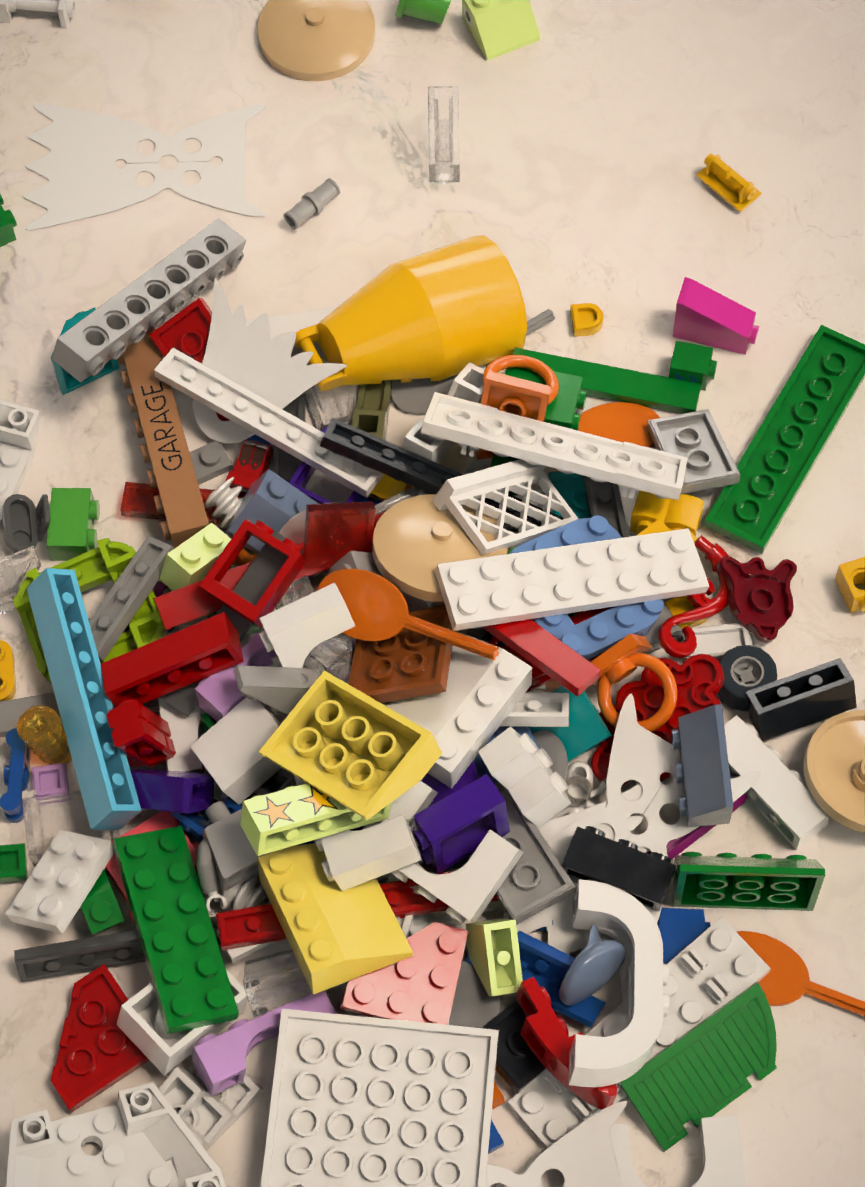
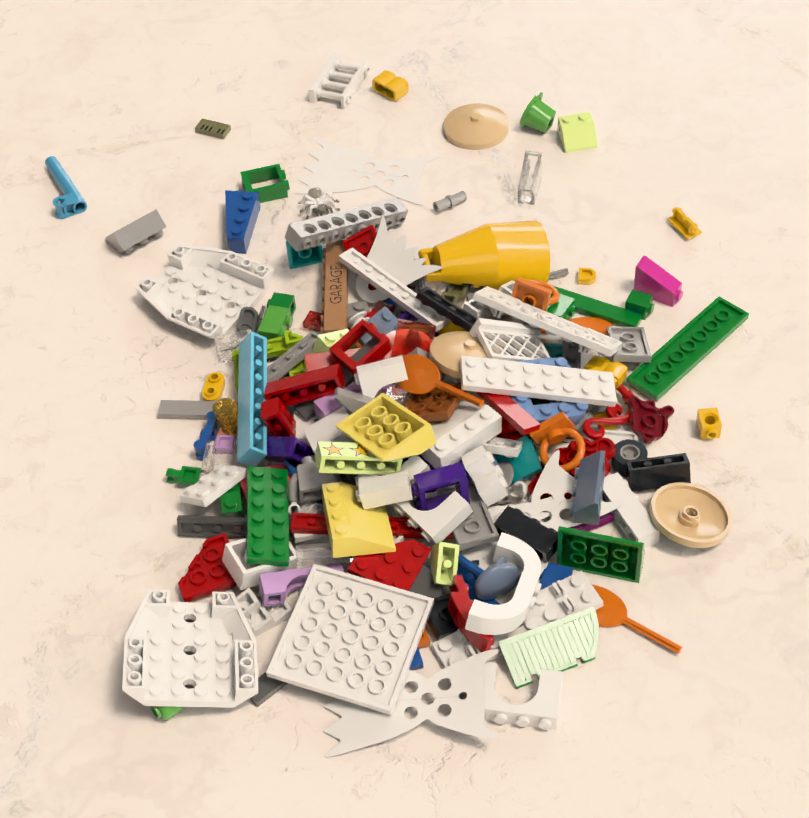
camera: 15 degrees right, 15 degrees down
none -> green brick [267,292,296,317]
none -> animal [298,187,340,220]

